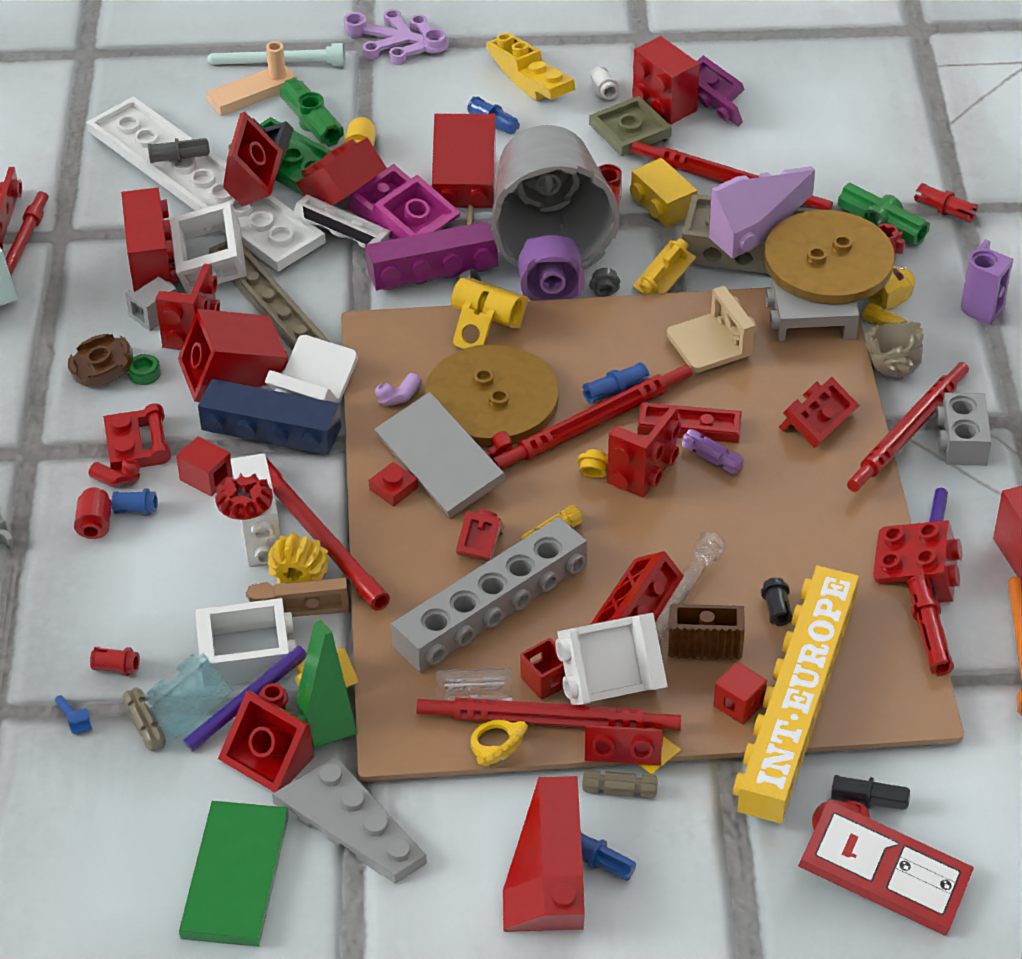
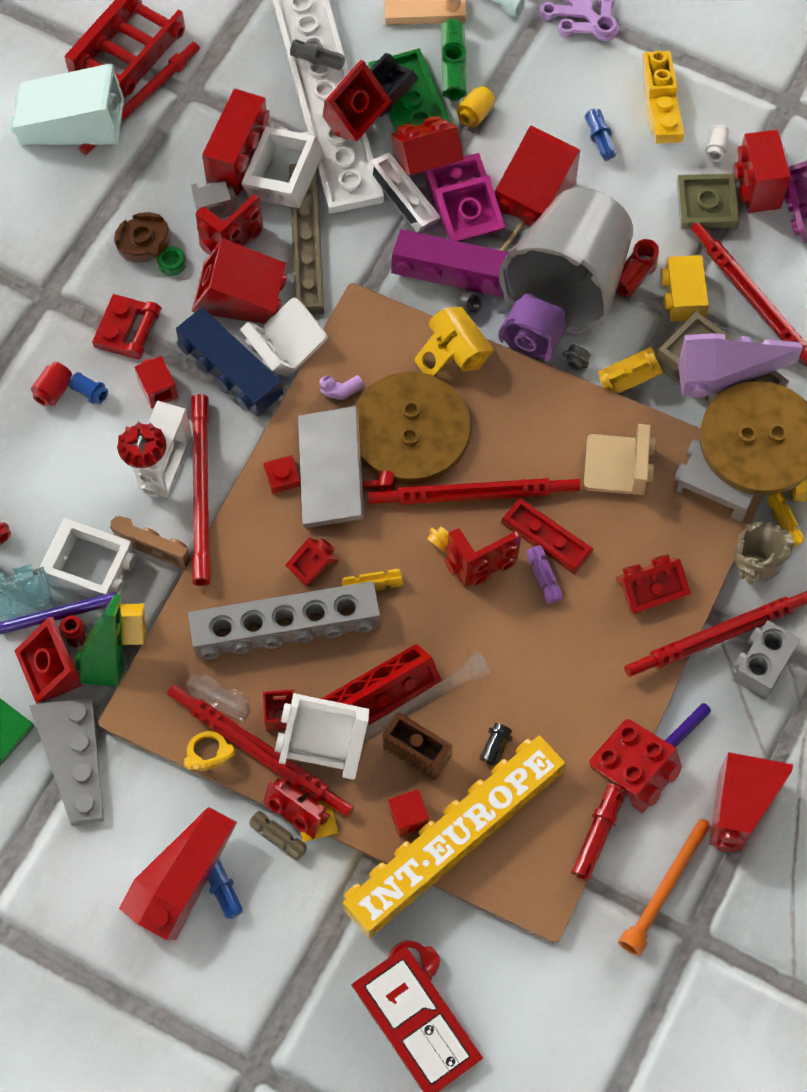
camera: 30 degrees right, 20 degrees up
red arm [88,459,141,487] -> none
yellow gear [267,532,329,584] -> none
blue pin [582,362,650,404] -> none
black axle [831,775,910,810] -> none

